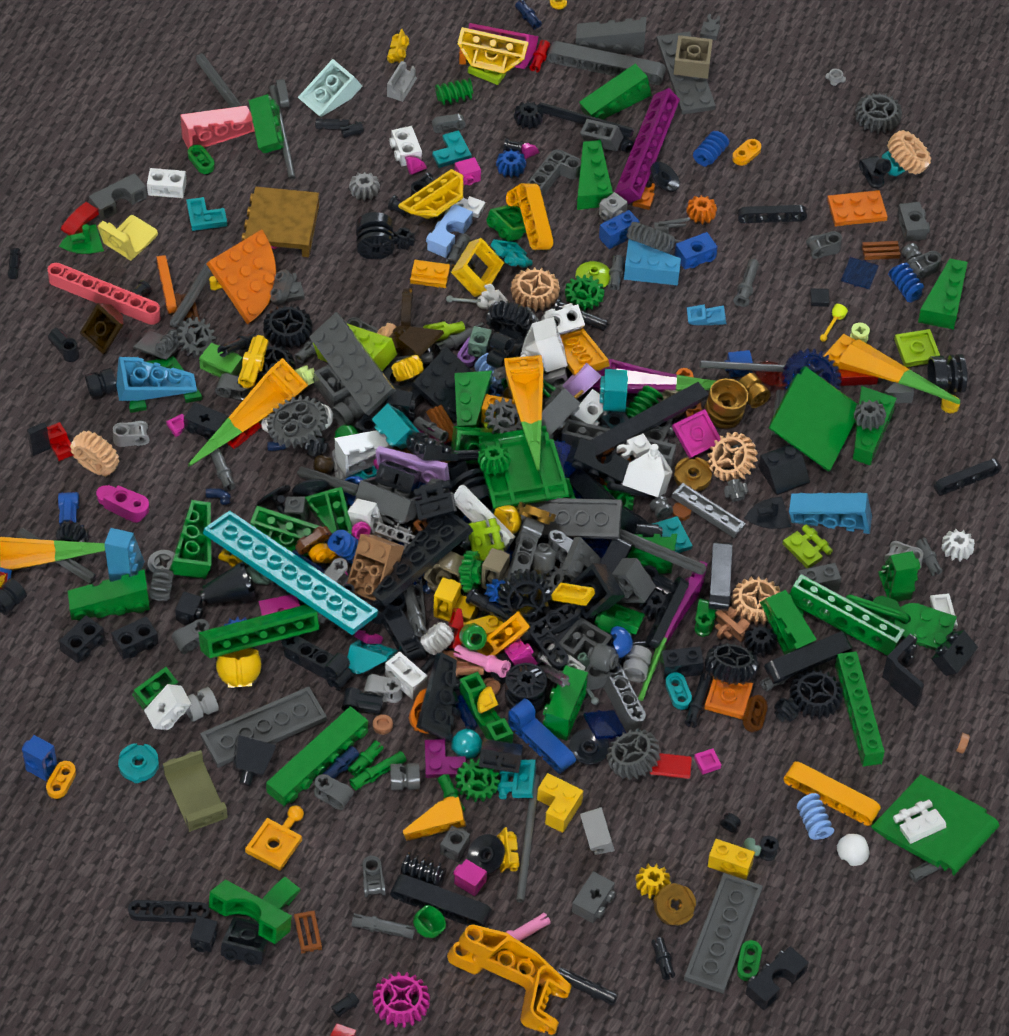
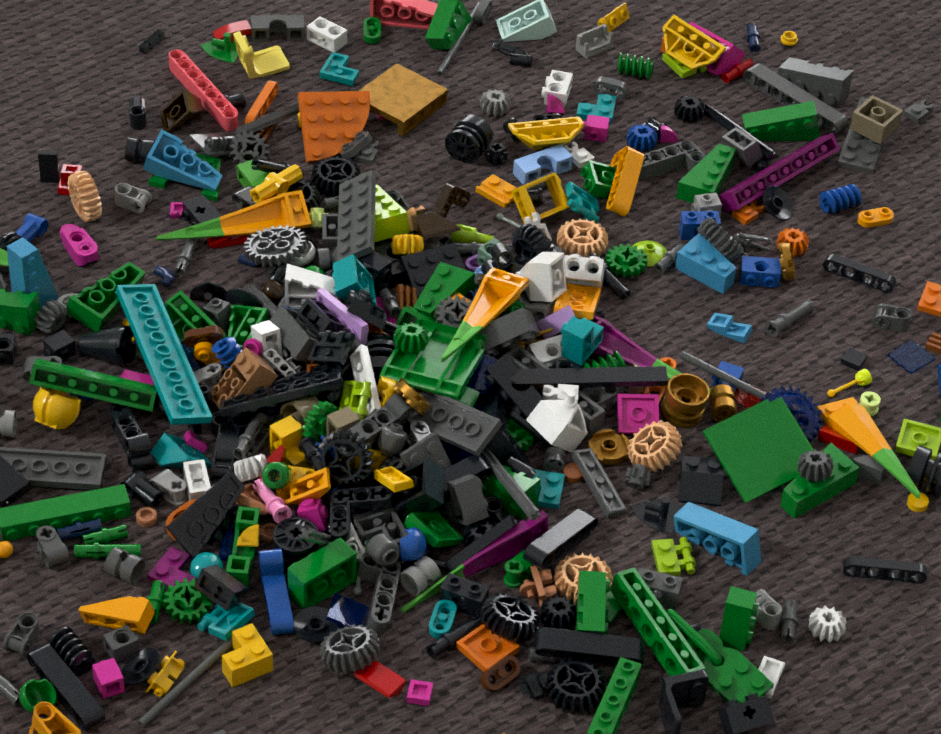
camera: 30 degrees right, 10 degrees down
light grey hinge [580,807,615,855] -> none
none -> pearl gold plate [778,242,796,281]

